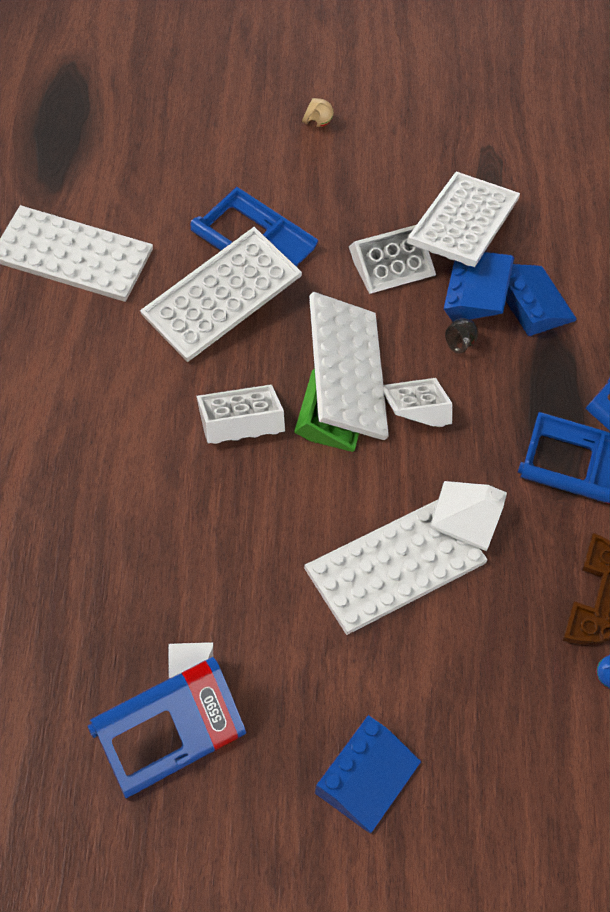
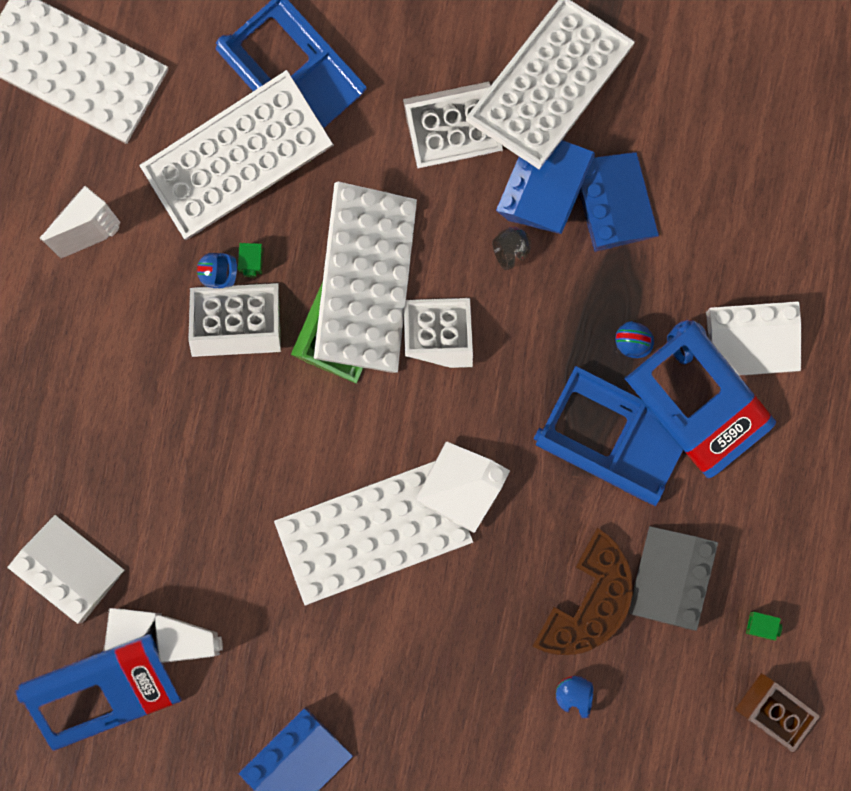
camera: 15 degrees right, 25 degrees up
none -> white slope [7,515,125,624]
none -> white slope [40,186,121,259]
none -> white slope [155,616,223,662]
none -> blue helmet [197,253,237,288]
none -> green brick [238,243,264,277]
none -> blue helmet [615,321,654,358]

